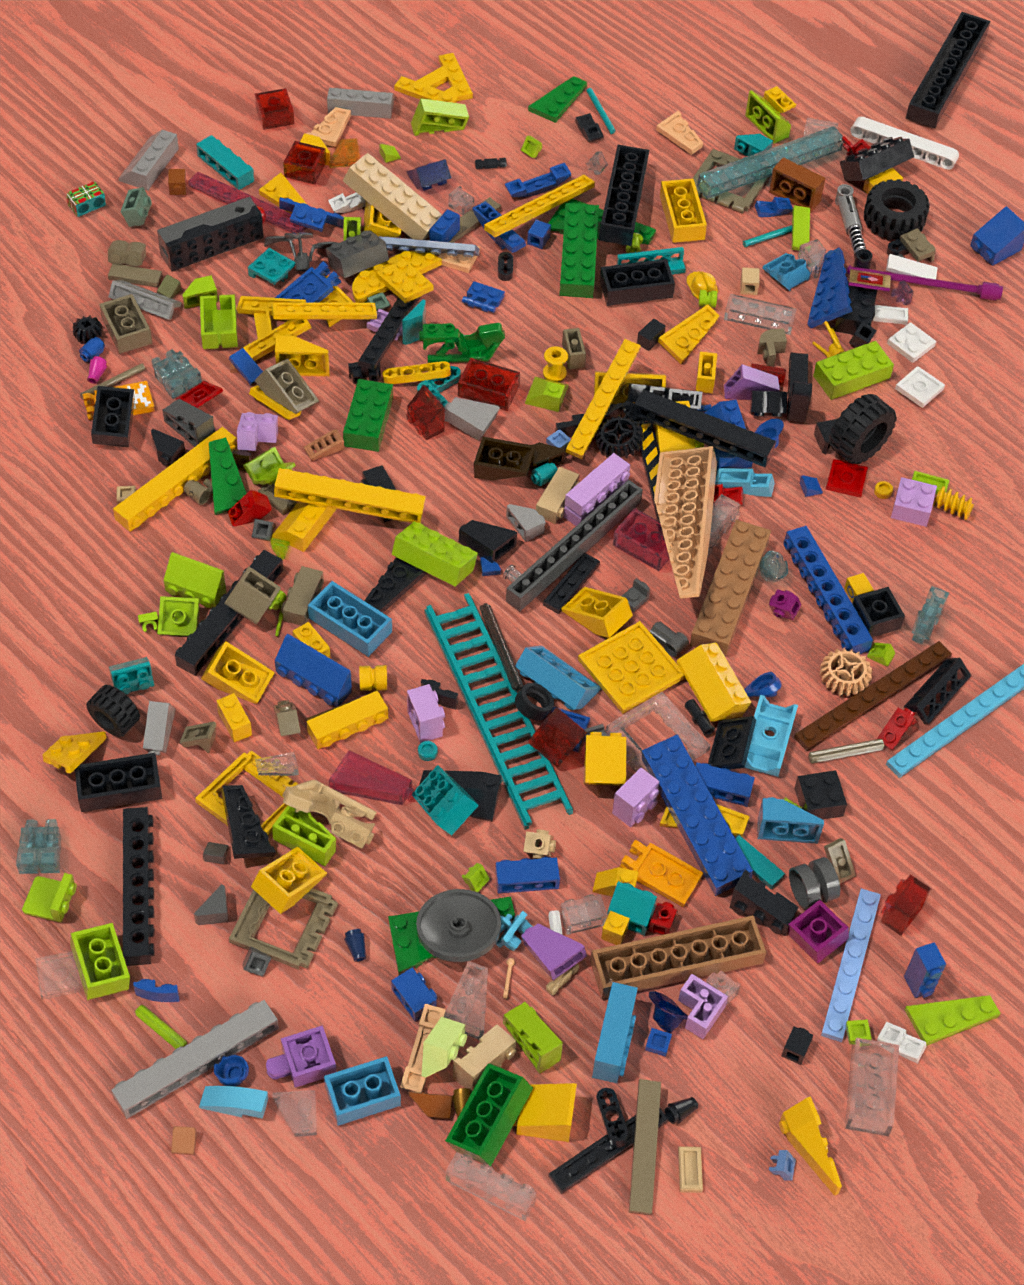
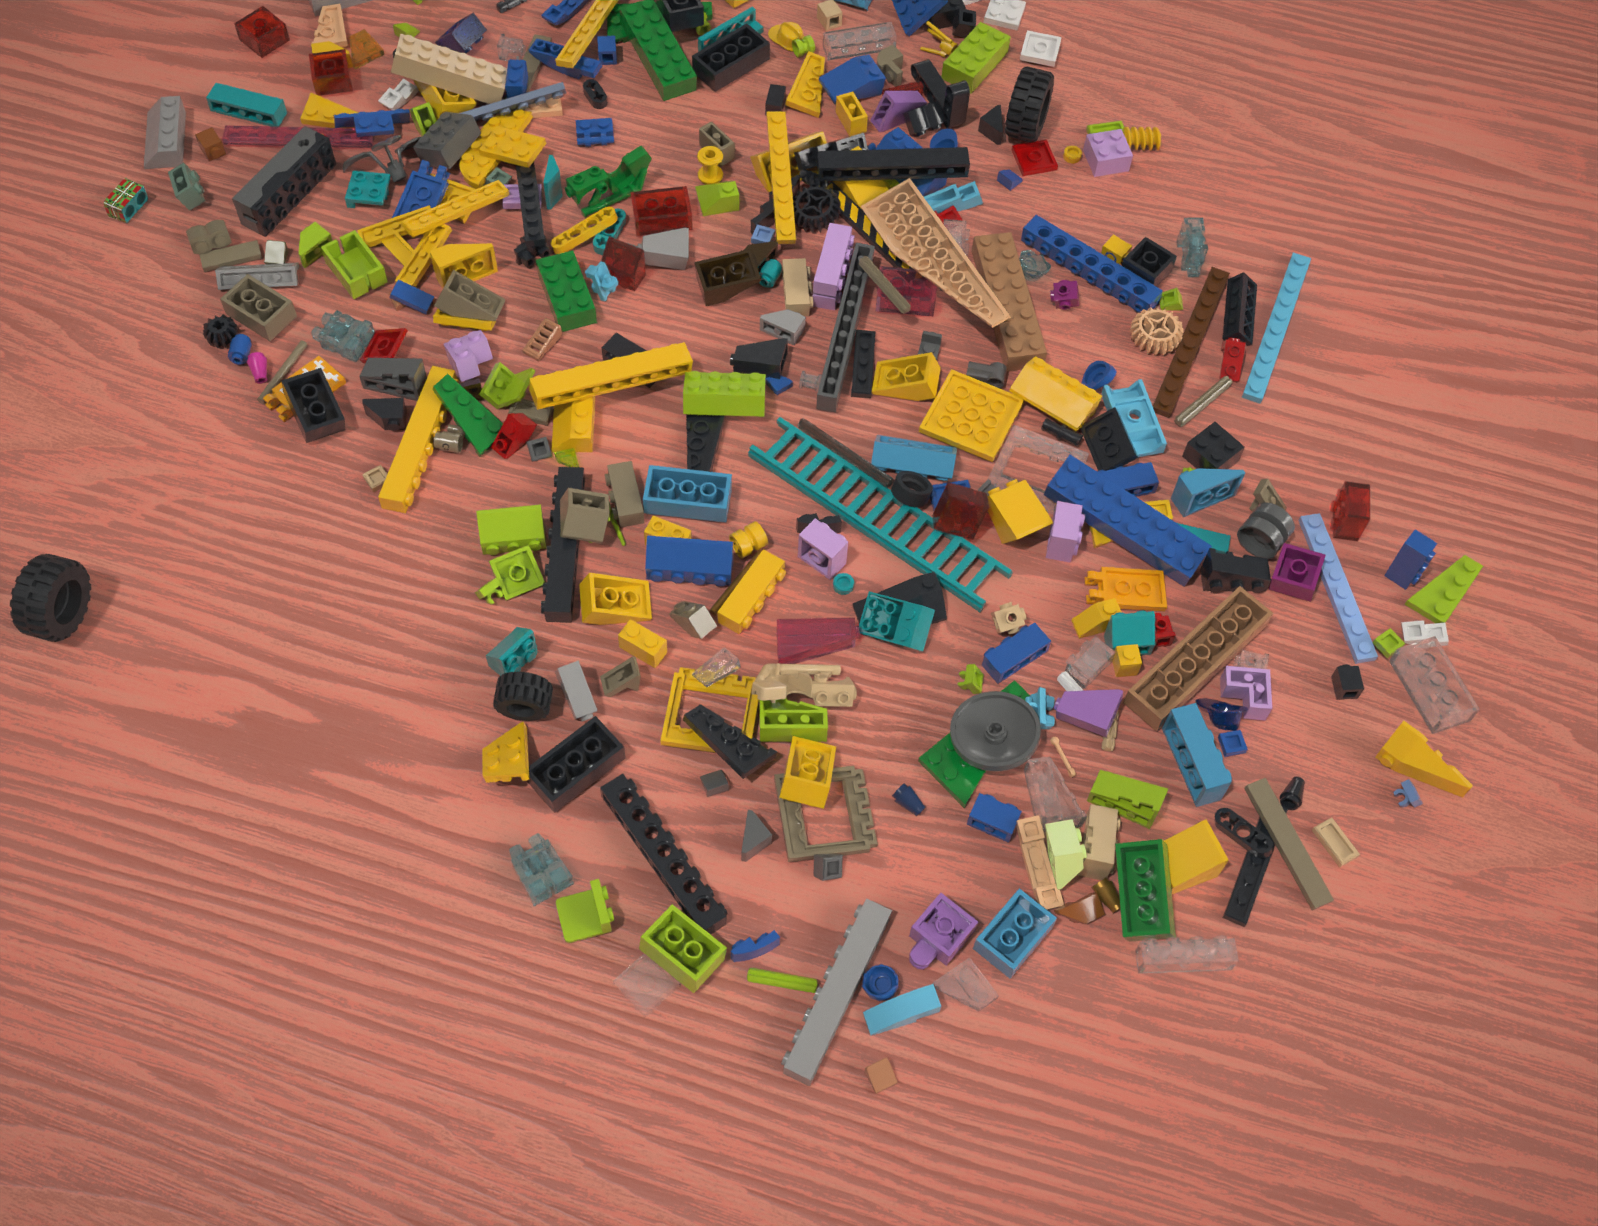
camera: 30 degrees left, 5 degrees up
none -> medium azure hips [585,261,618,301]
none -> blue slope [819,55,886,104]
none -> dark tan axle [859,256,911,314]

